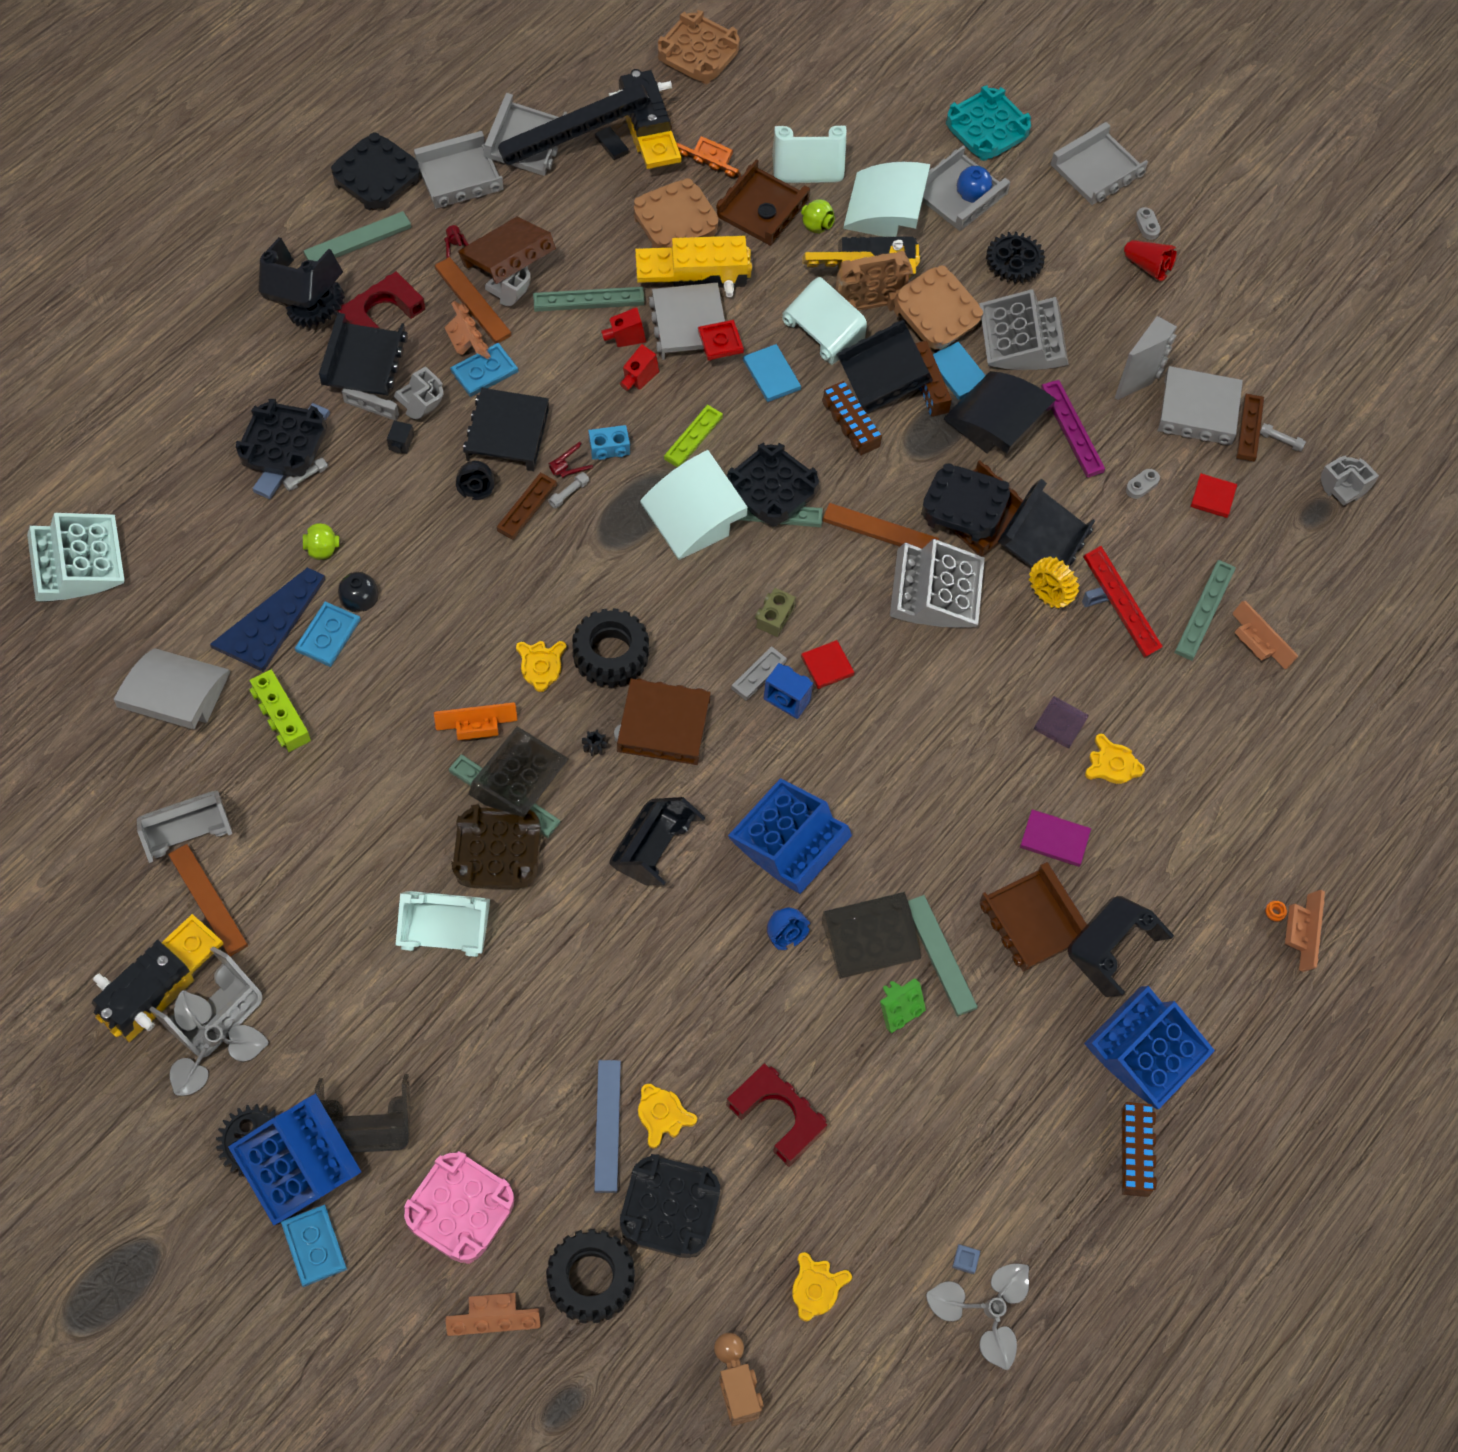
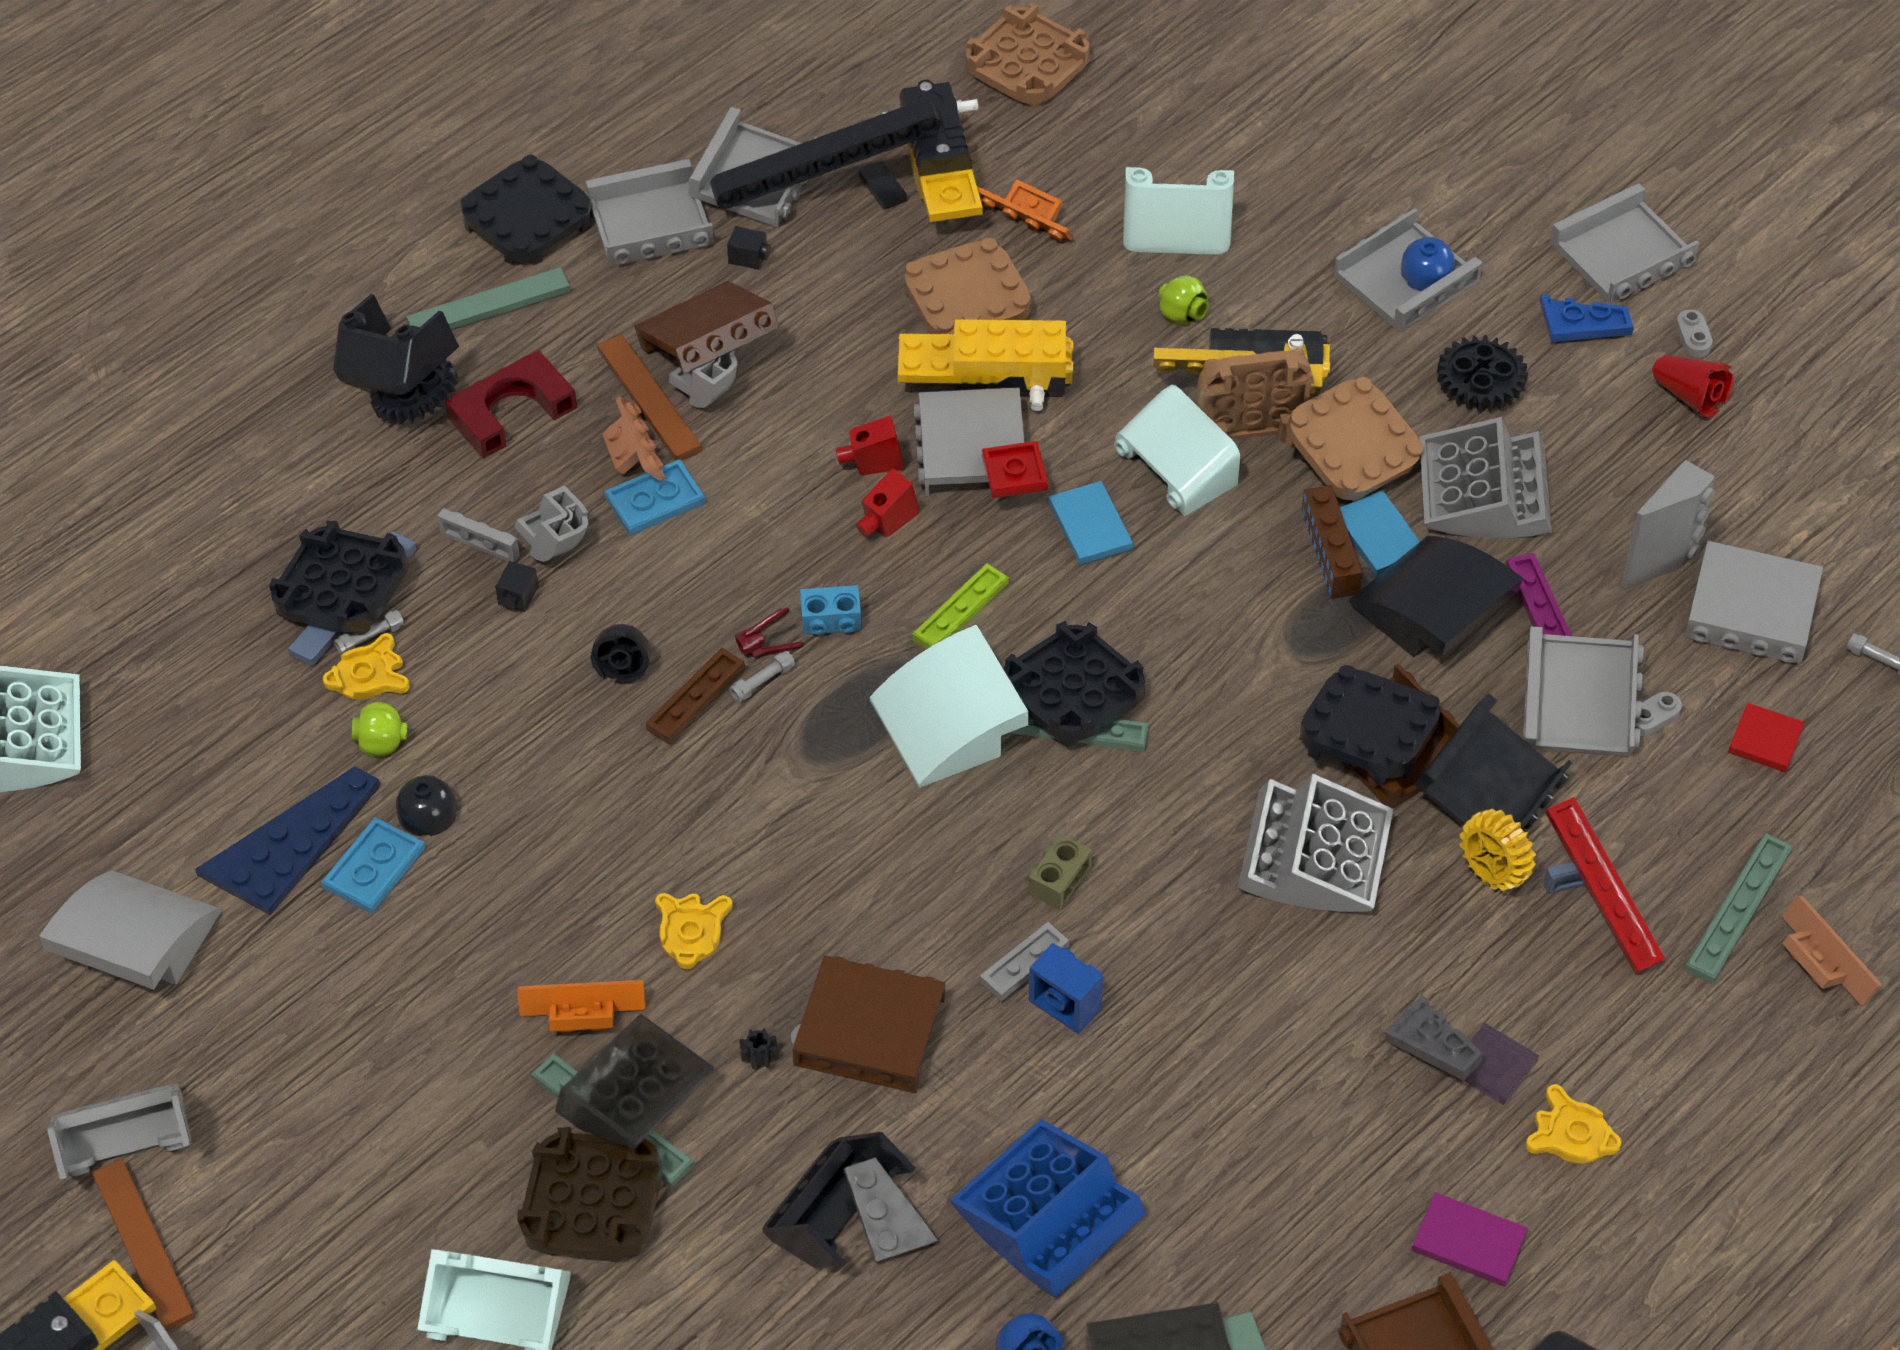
camera: 10 degrees right, 10 degrees down
lime brick [249,669,311,752] -> none
black panel [319,313,408,396] -> none
dark red plant [444,225,469,259] -> none
black panel [463,388,549,471] -> none
sand green tile [533,287,644,312] -> none
black tyre [572,608,649,688] -> none
reddish brown panel [716,159,810,246] -> none
black piece [758,203,776,219] -> none
red tile [801,640,854,689] -> none
reddish brown brick [822,381,882,455] -> none
dark orange tile [823,503,939,549] -> none
black panel [836,320,933,414] -> none
light aqua slope [843,162,930,237] -> none
teal plate [946,85,1031,161] -> none
reddish brown plate [1236,393,1264,462] -> none
none -> yellow tile [323,633,410,700]
none -> black brick [727,226,770,270]
none -> flat silver wing [843,1158,938,1263]
none -> flat silver wing [1385,995,1483,1081]
none -> light grey panel [1523,626,1644,757]
none -> blue wing [1539,294,1633,342]

